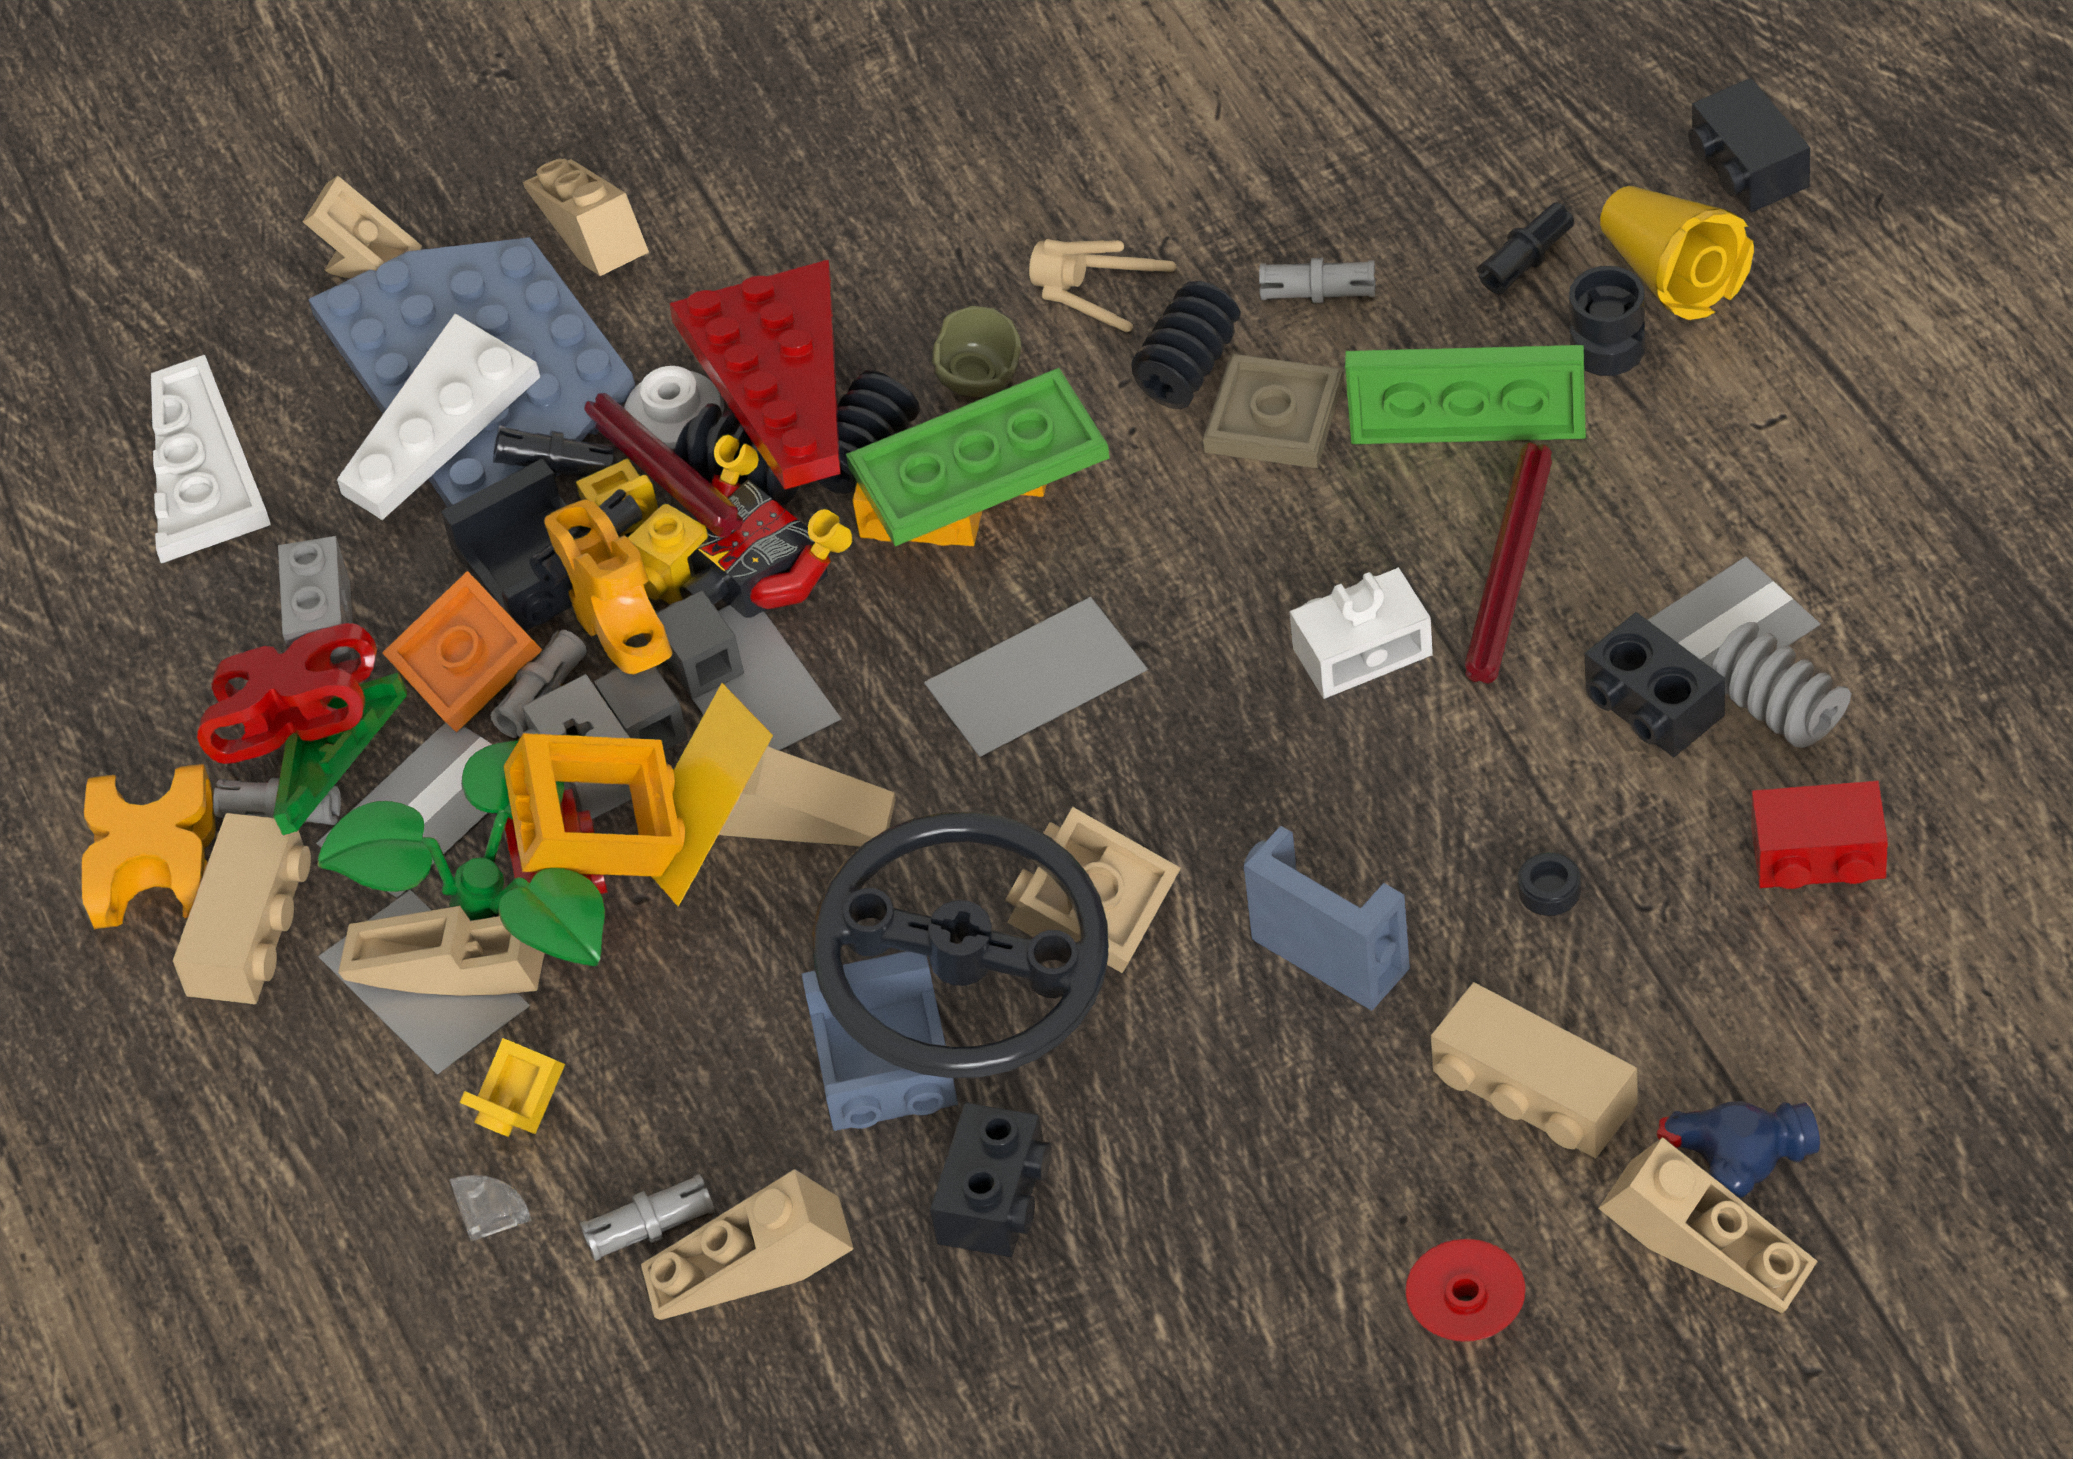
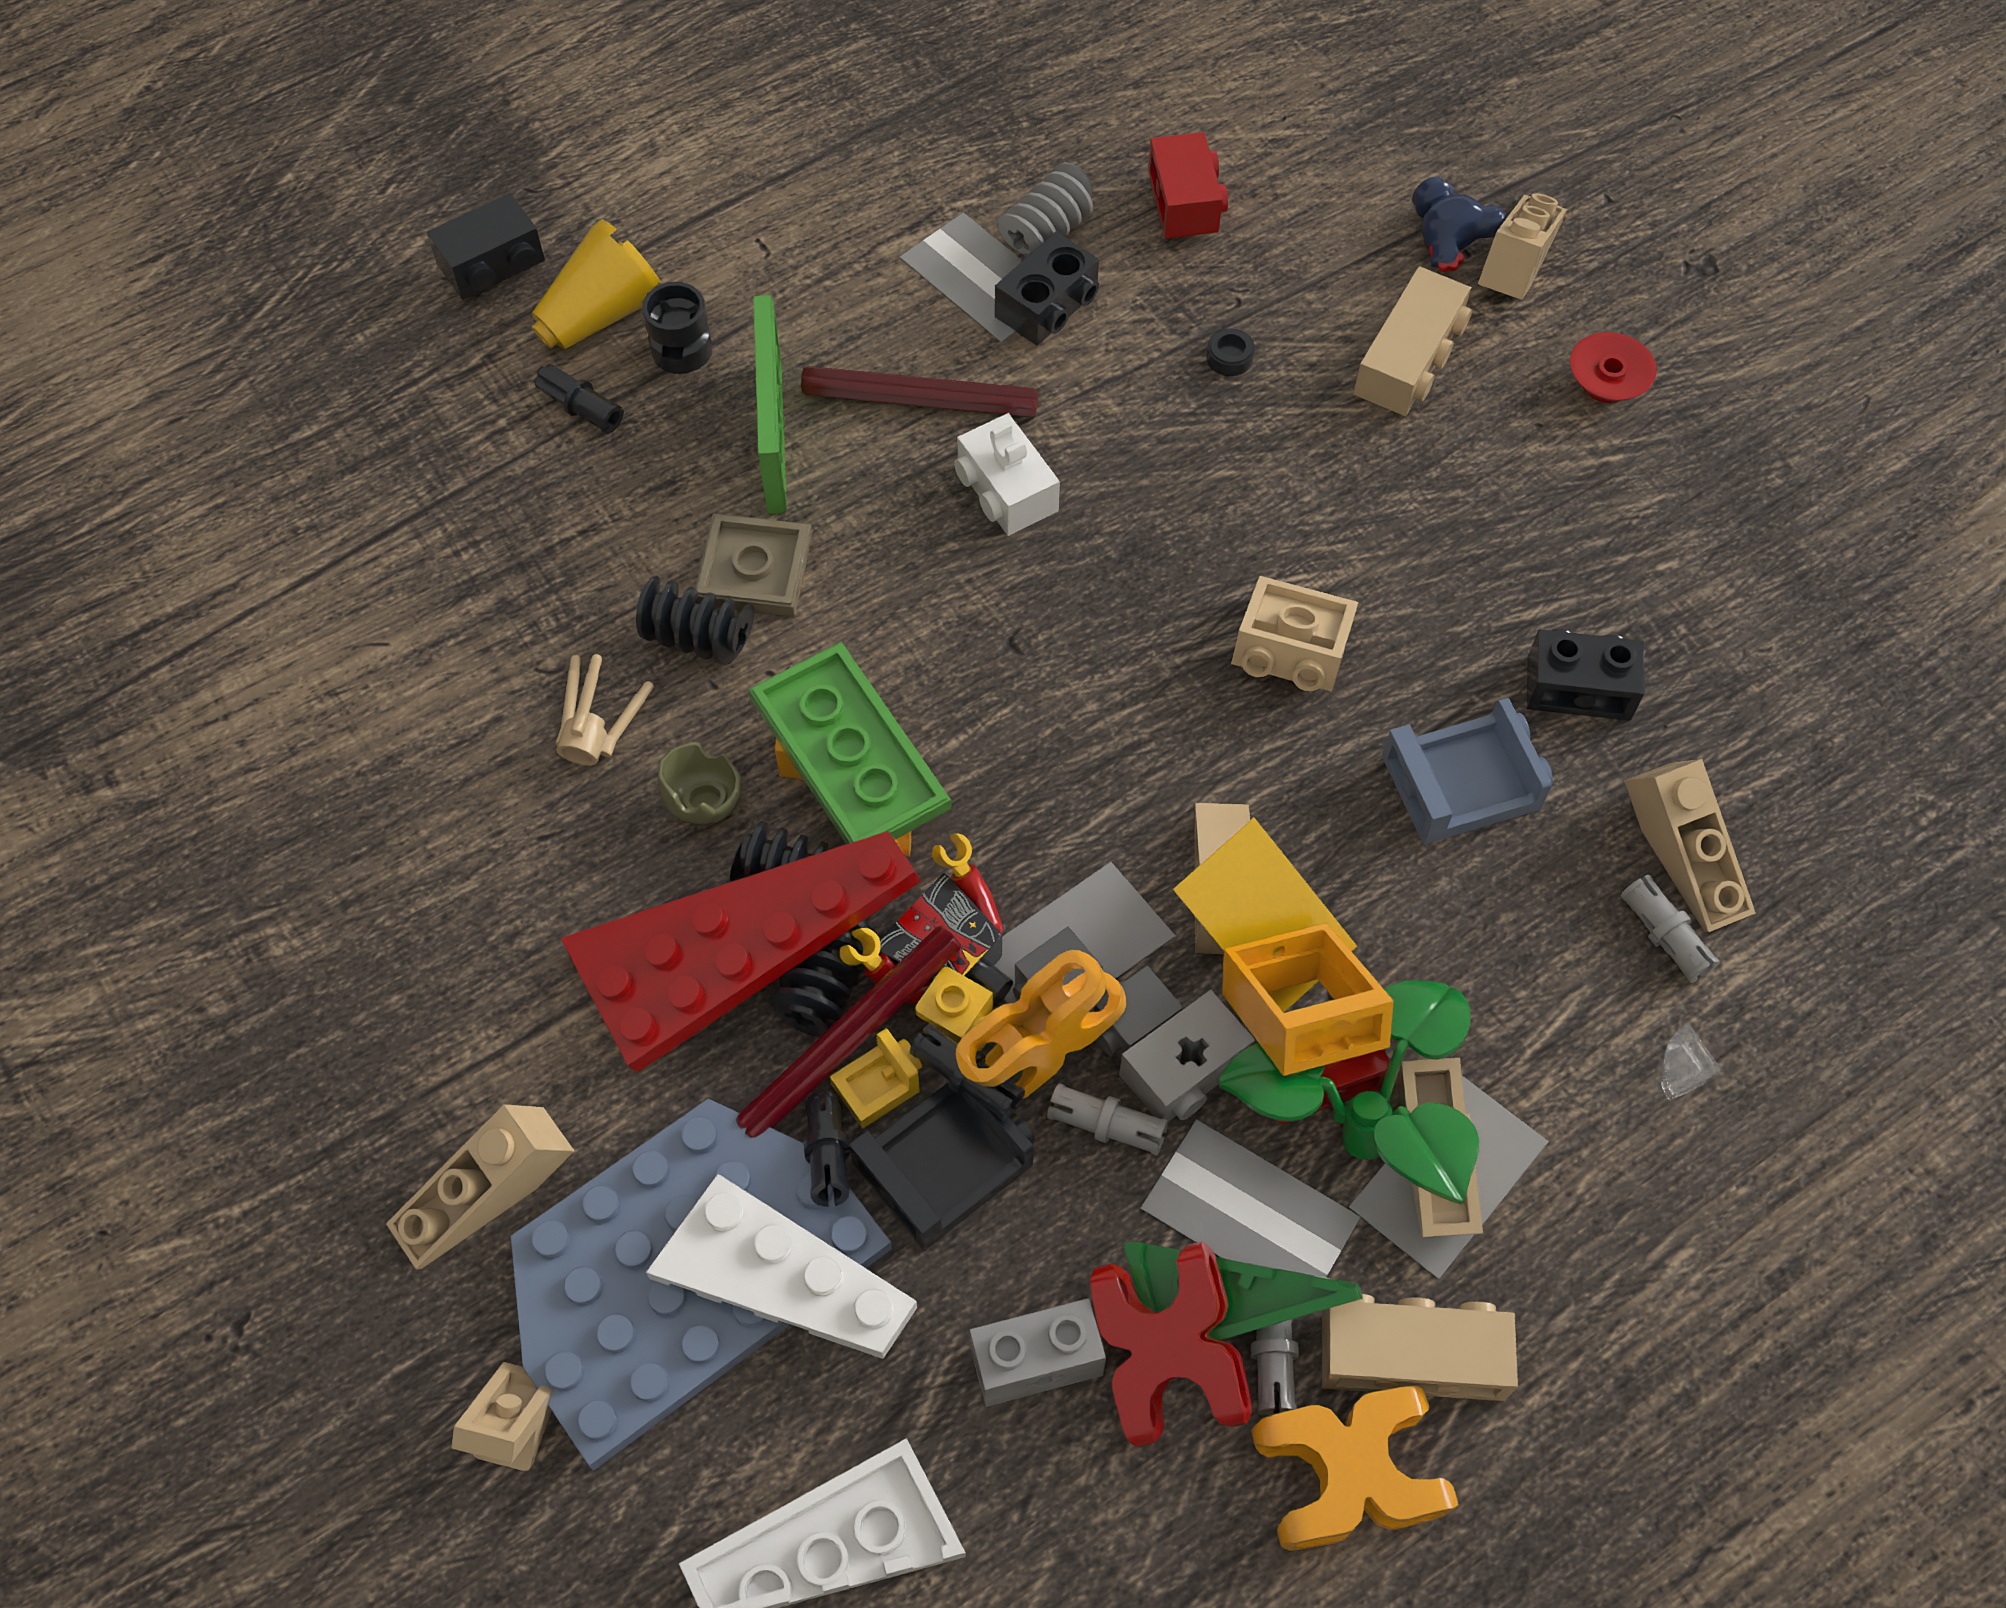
camera: 105 degrees left, 10 degrees up
orange hinge [382,571,542,733] -> none
yellow bracket [459,1038,565,1137] -> none
white piece [624,366,724,449] -> none
black piece [813,812,1109,1078] -> none
light grey sticker [924,597,1148,757] -> none
sand blue panel [1243,826,1410,1011] -> none
light grey pin [1259,257,1376,303] -> none

